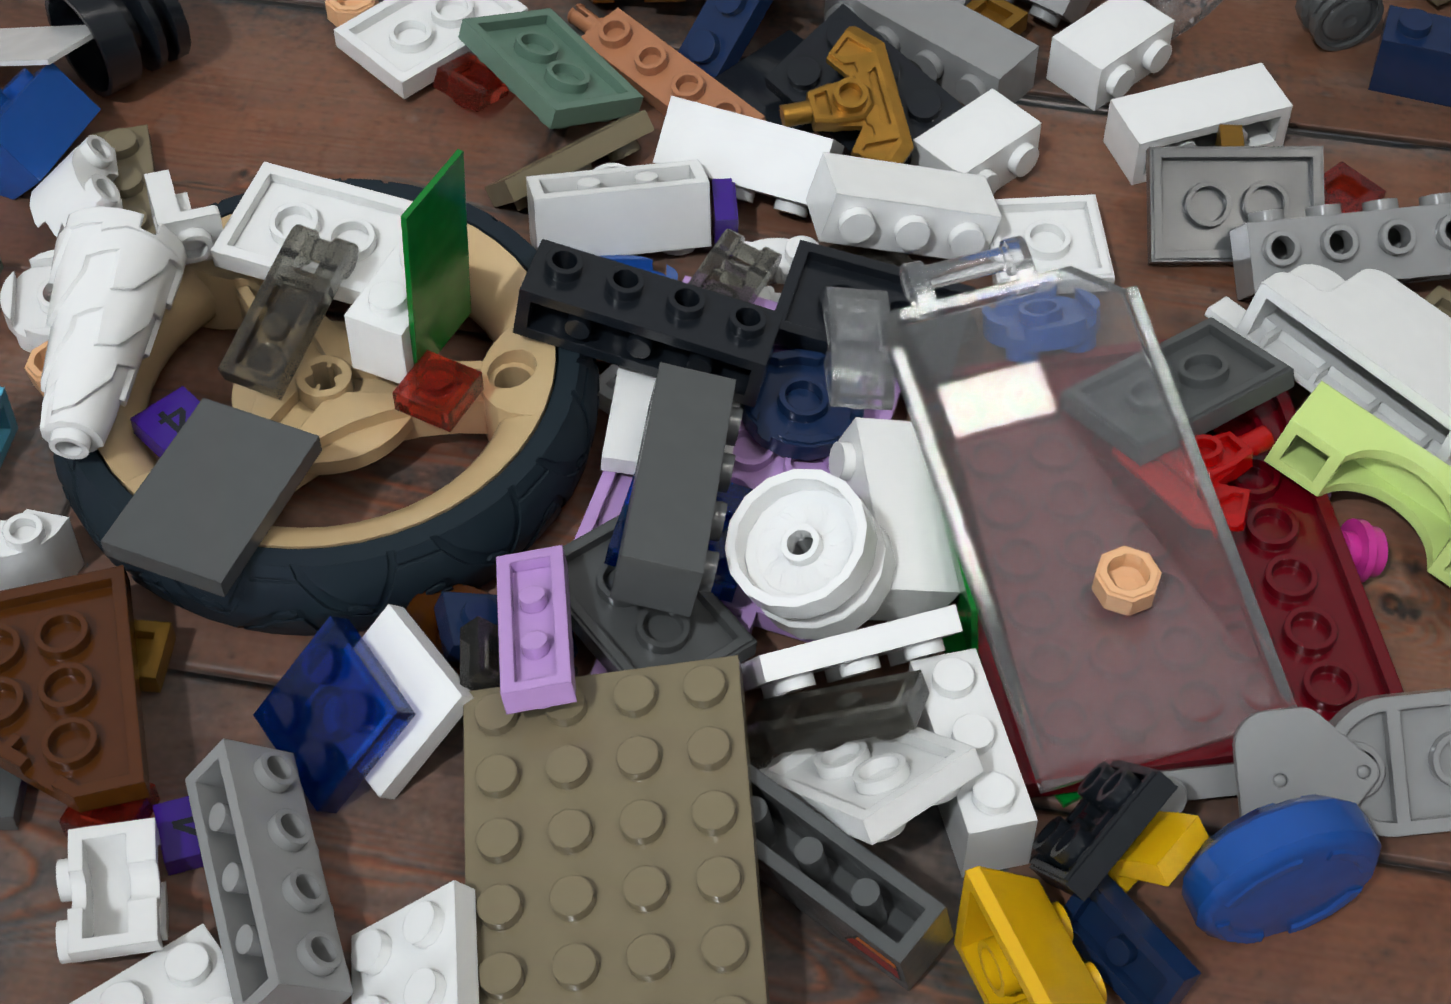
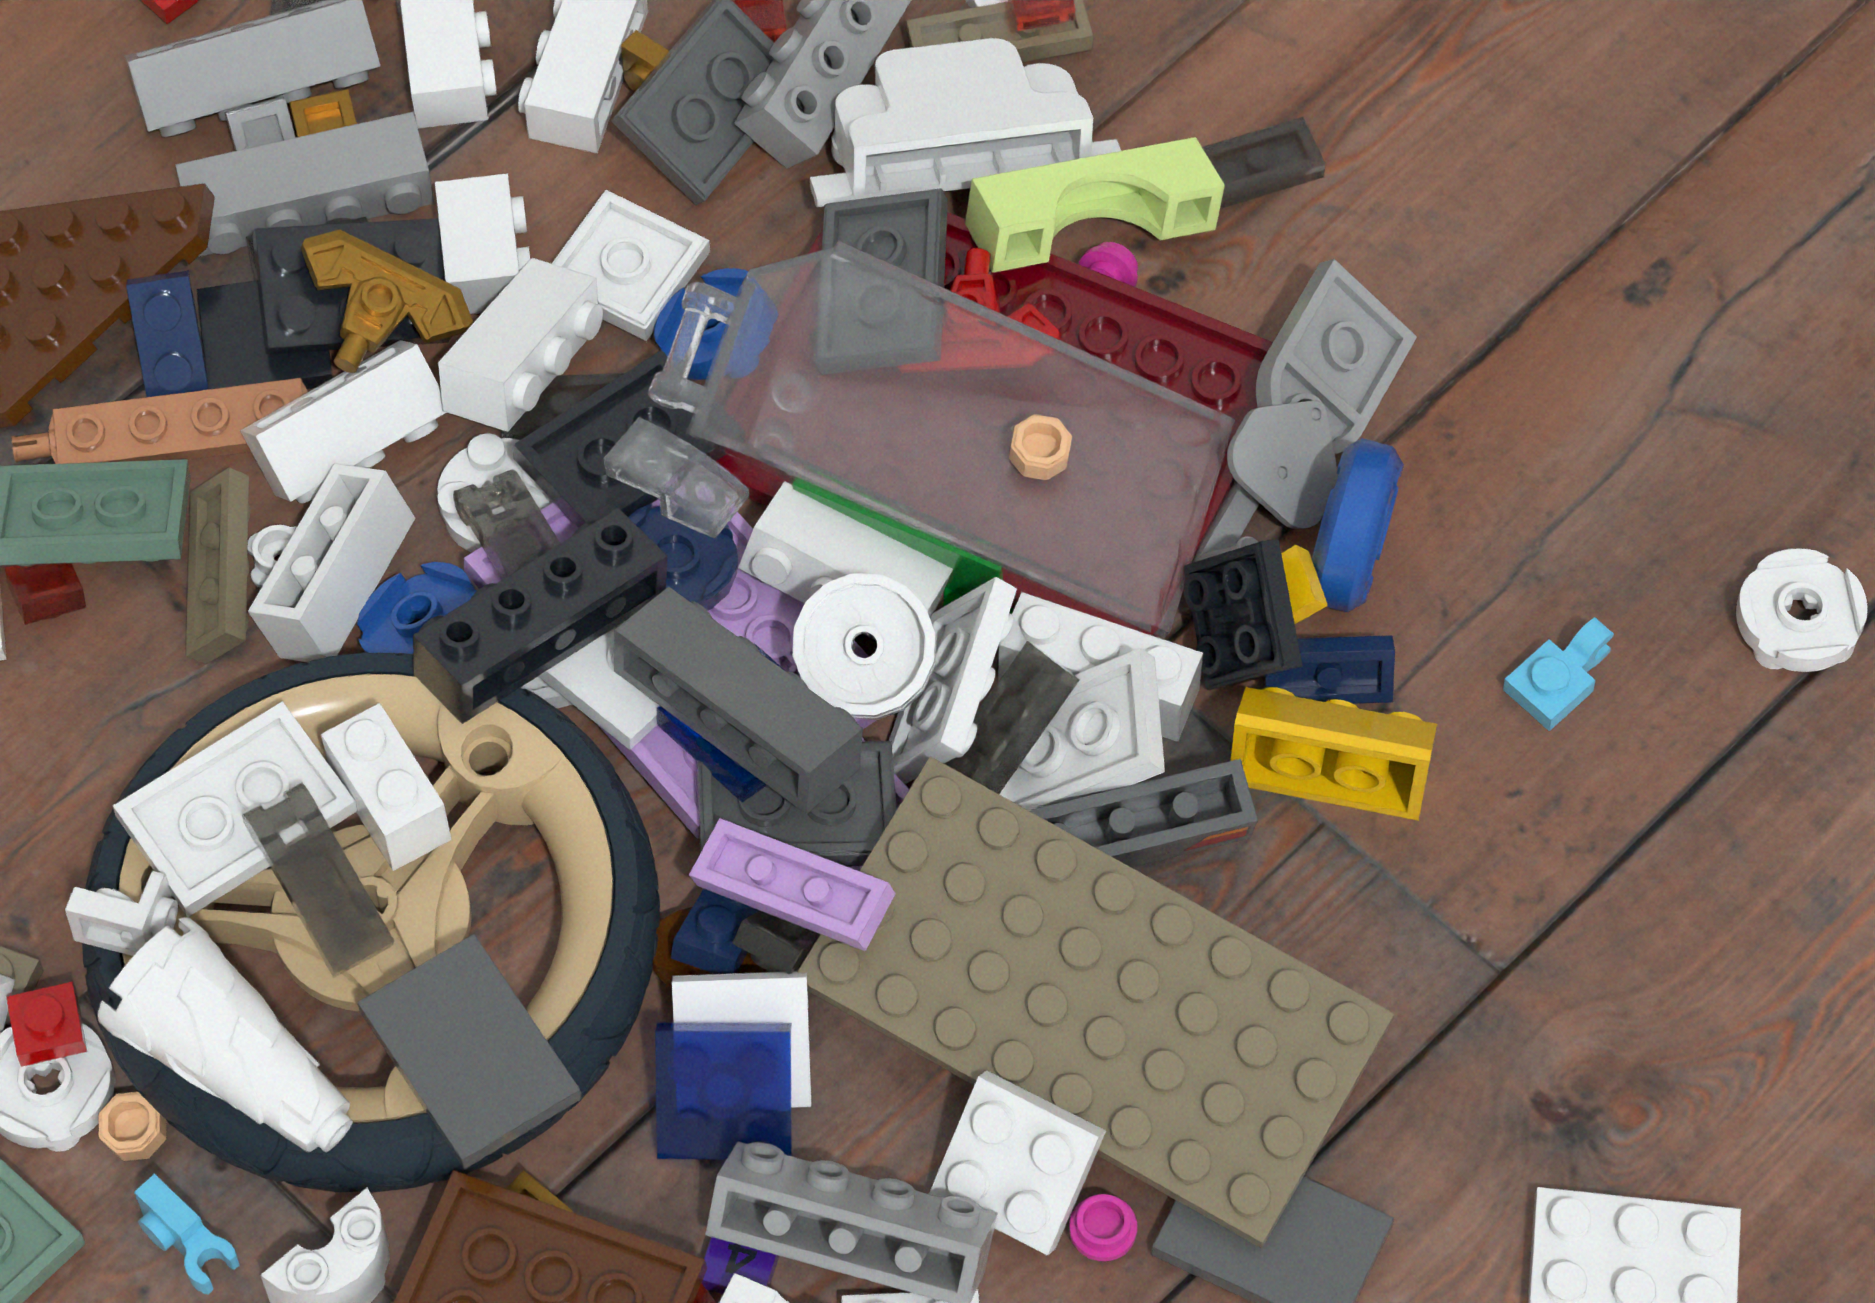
camera: 55 degrees left, 10 degrees up
dark purple tile [130,386,200,458] -> none
clear red plate [393,350,484,432] -> none
green piece [401,149,471,379] -> none
dark purple tile [711,178,739,261] -> none

